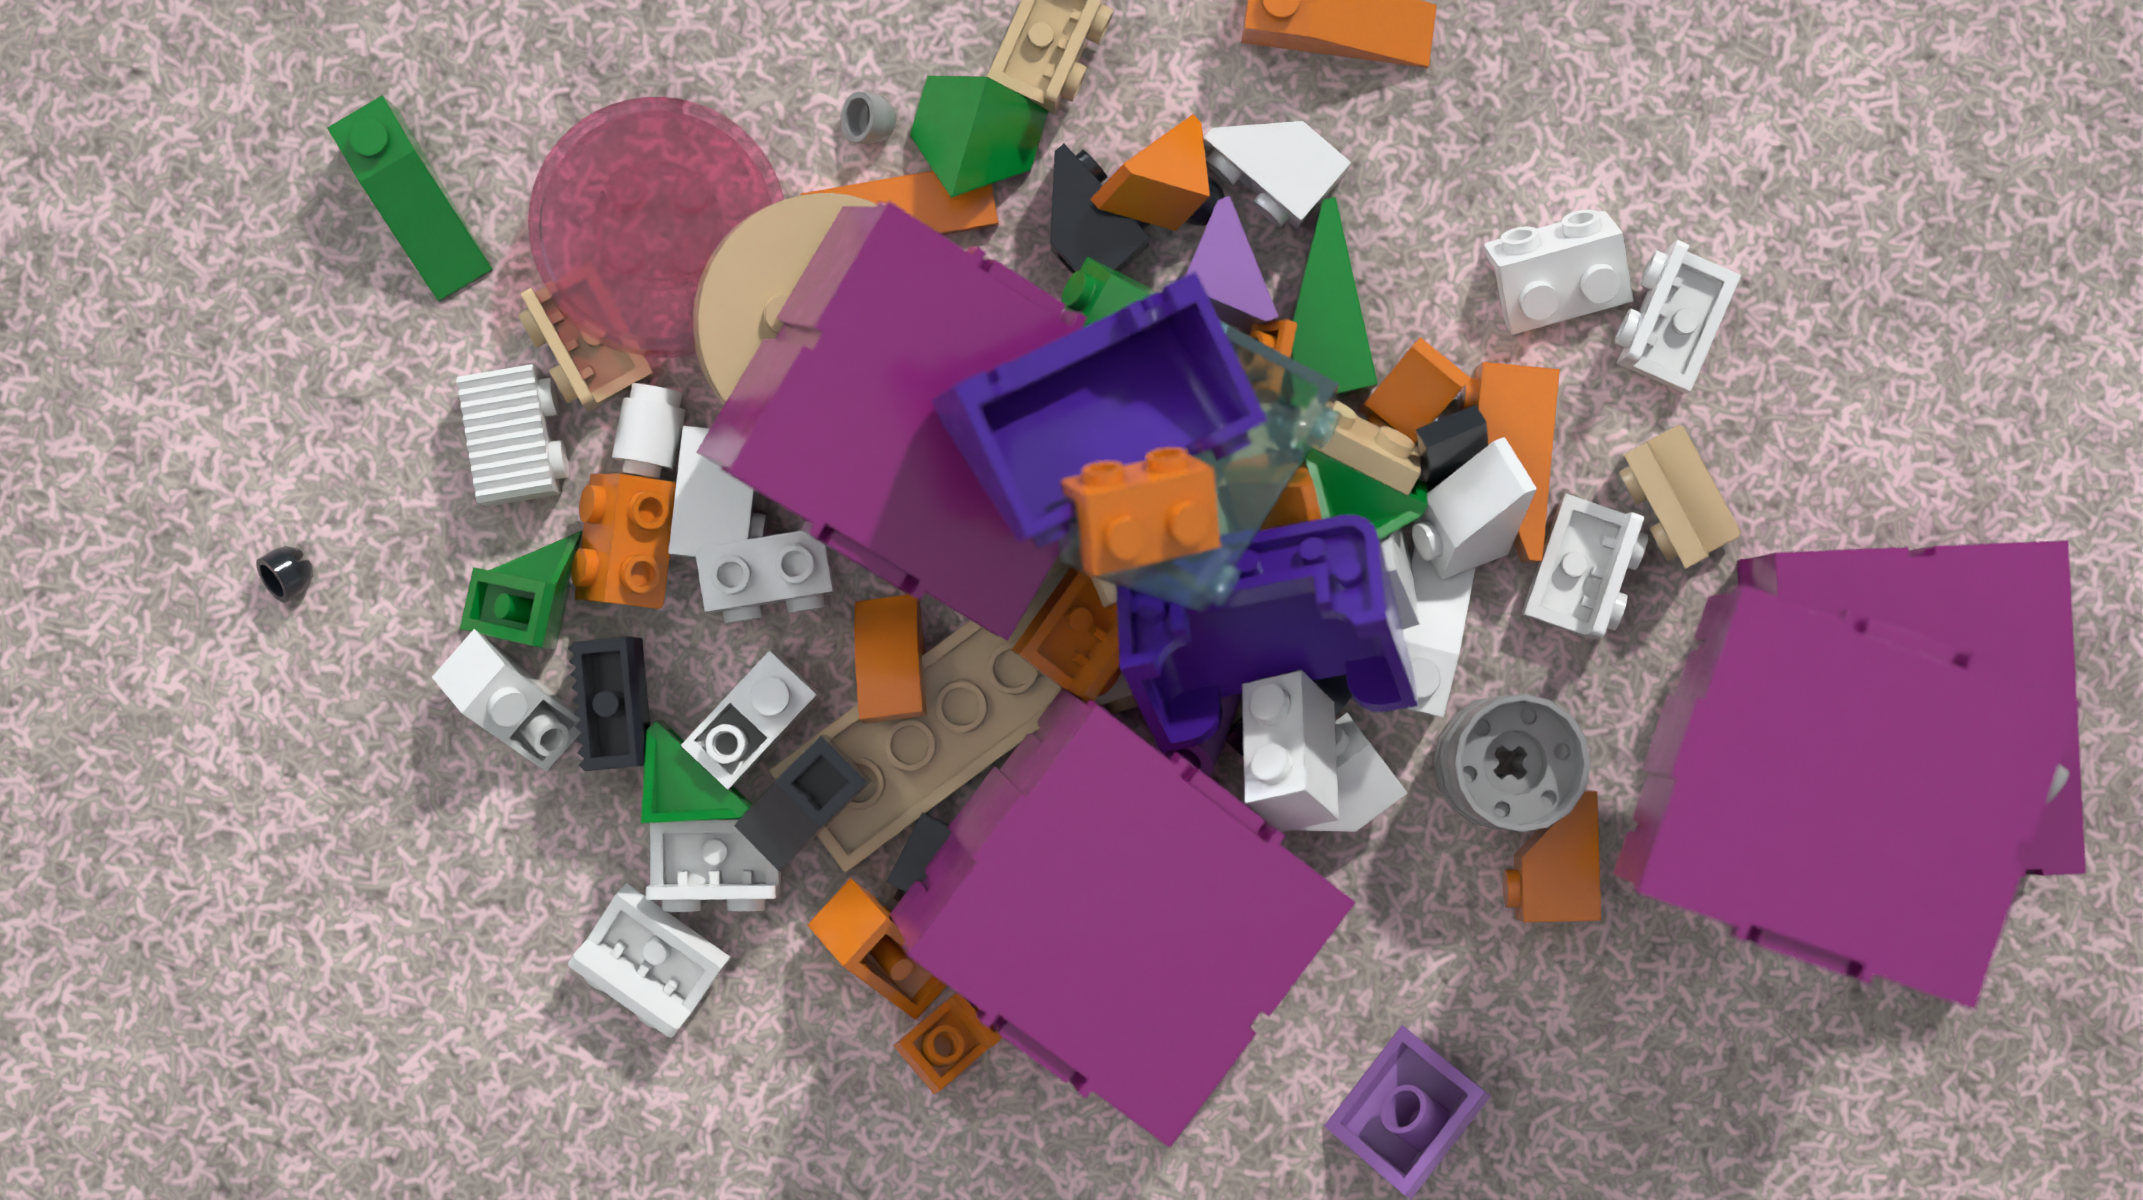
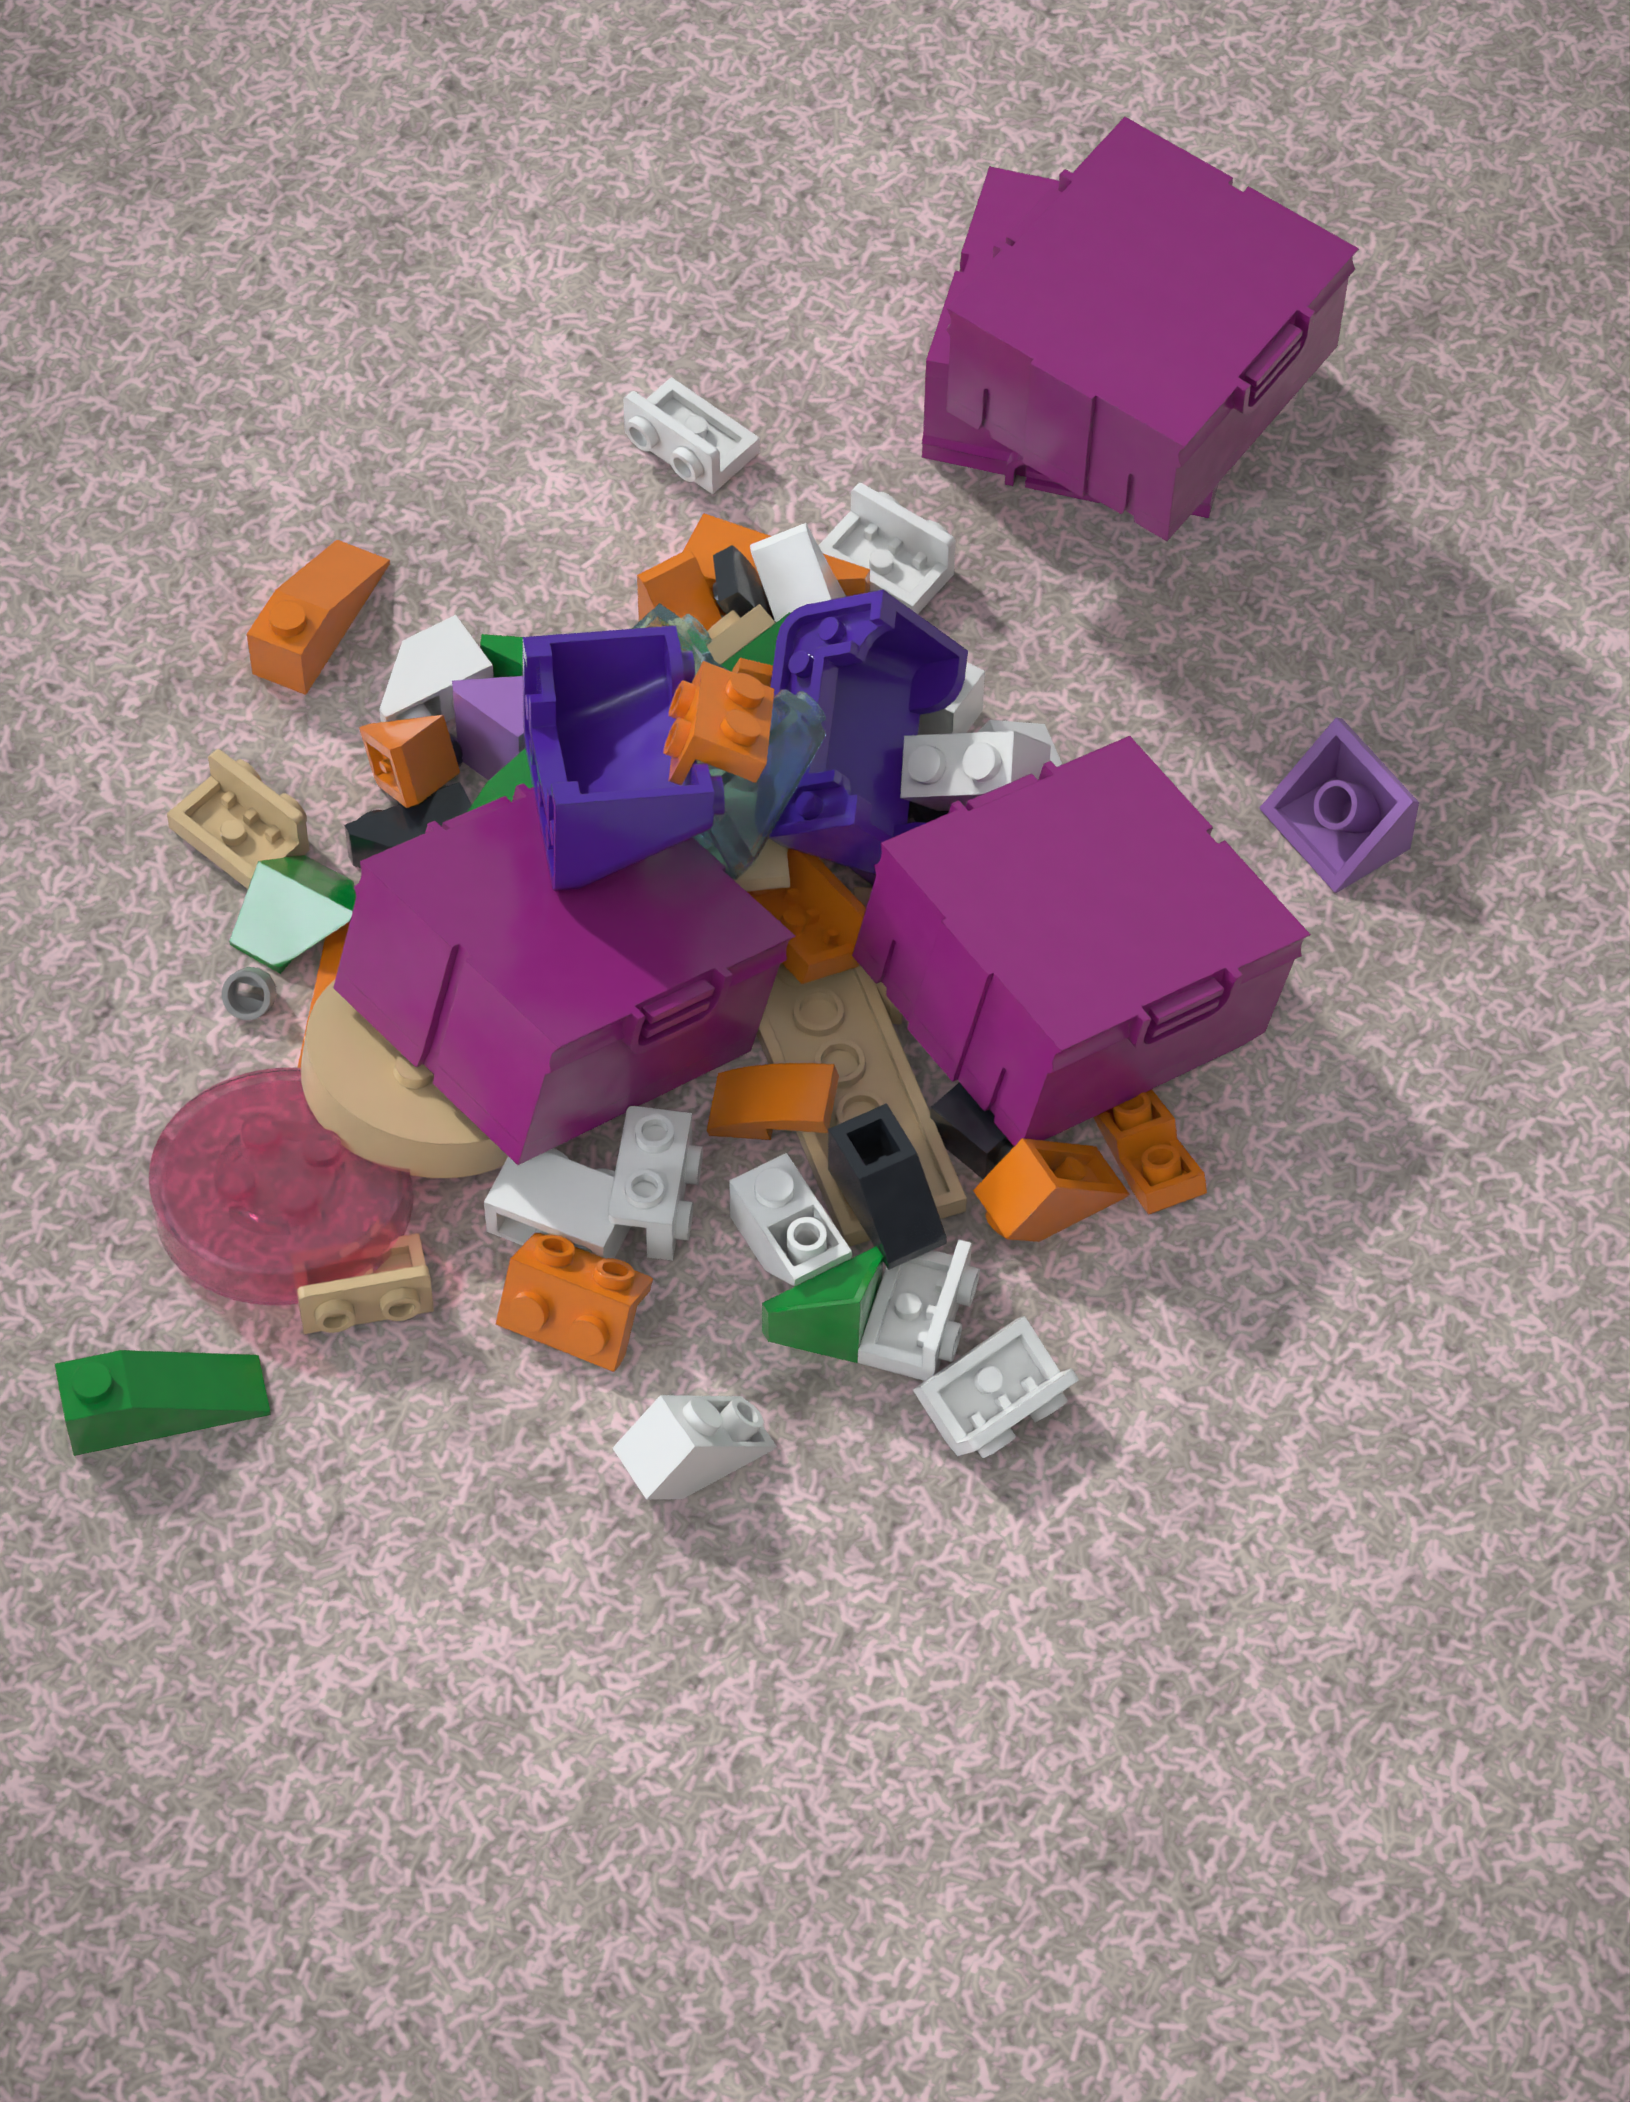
camera: 75 degrees left, 30 degrees down
black hinge [256,546,313,603] -> none
white brick [456,364,569,507] -> none
green slope [460,531,582,650] -> none
black brick [568,636,650,771] -> none
white brick [612,383,686,480] -> none
light grey wheel [1433,694,1591,832] -> none
white bracket [1484,210,1634,335] -> none
orange slope [1503,790,1601,923] -> none
tan bracket [1619,425,1741,569] -> none

